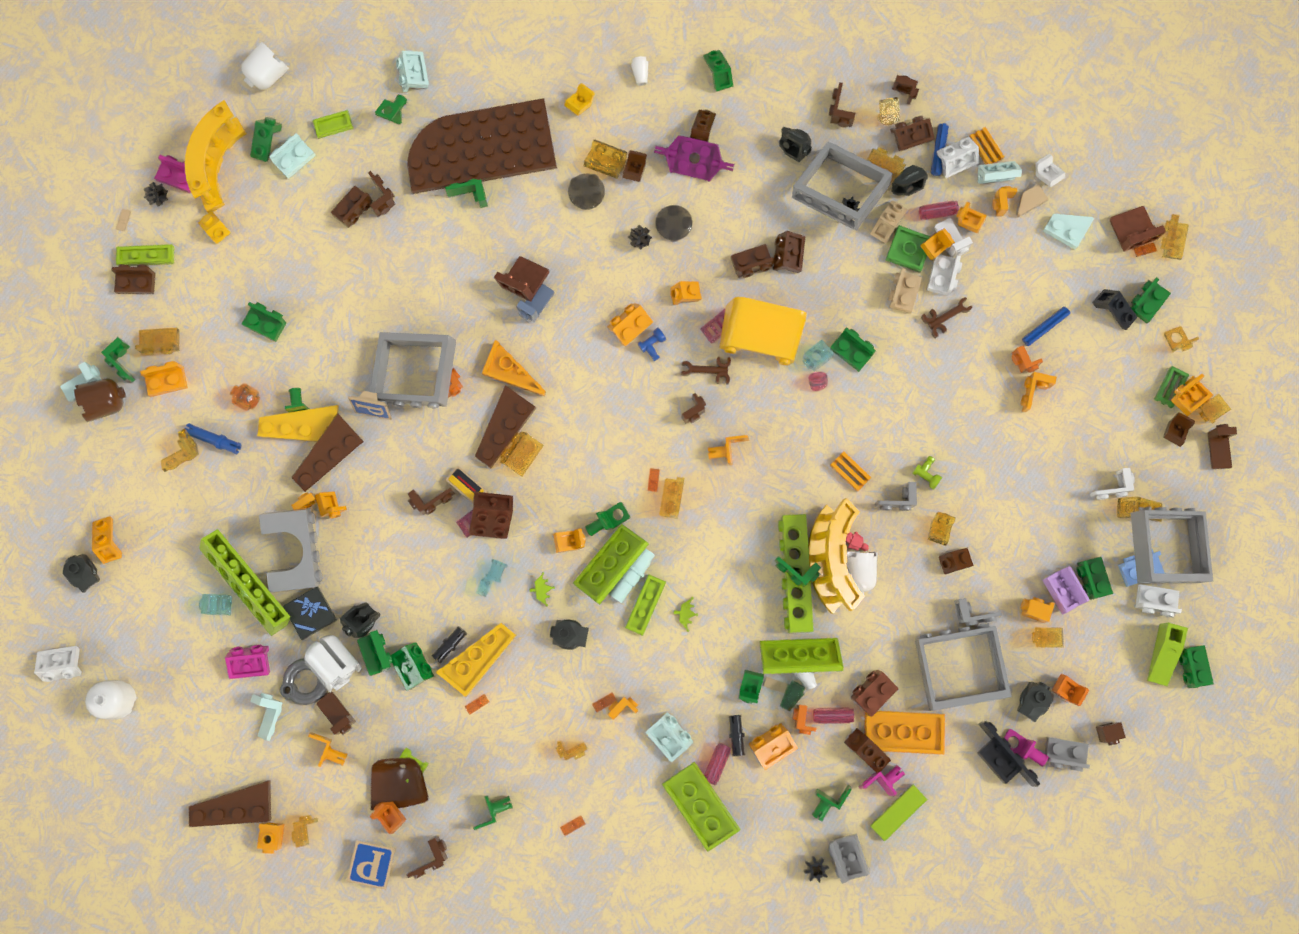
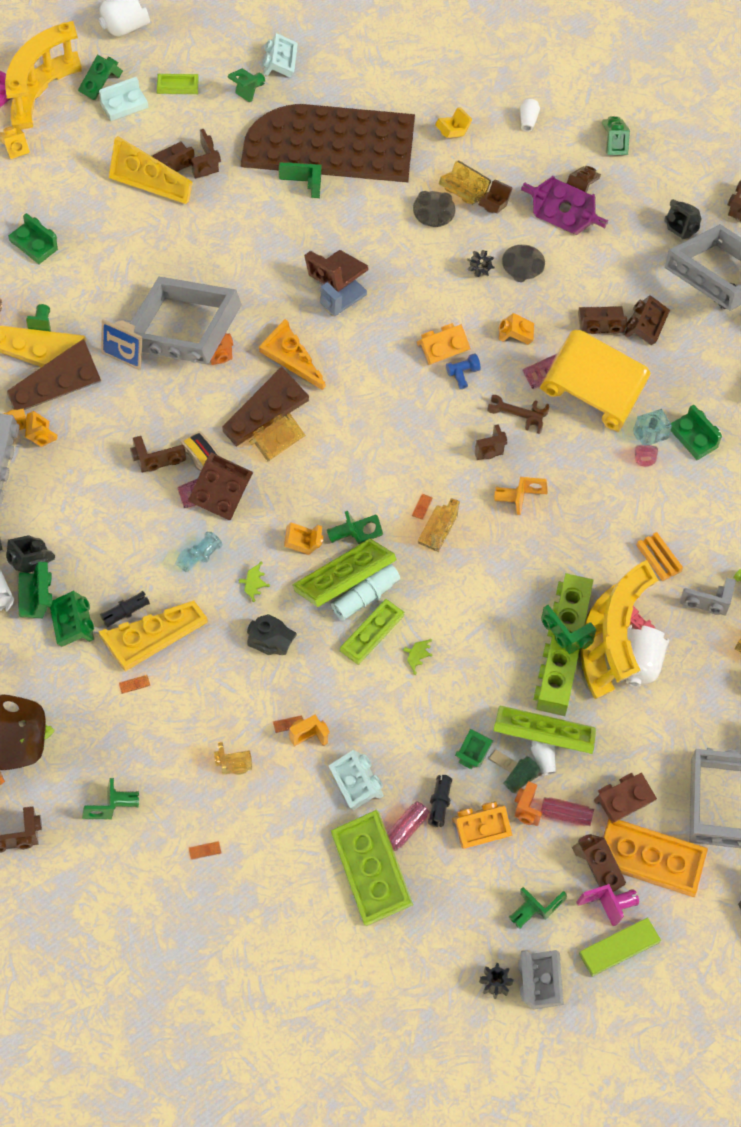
camera: 10 degrees right, 20 degrees down
none -> yellow wing [109,136,193,204]

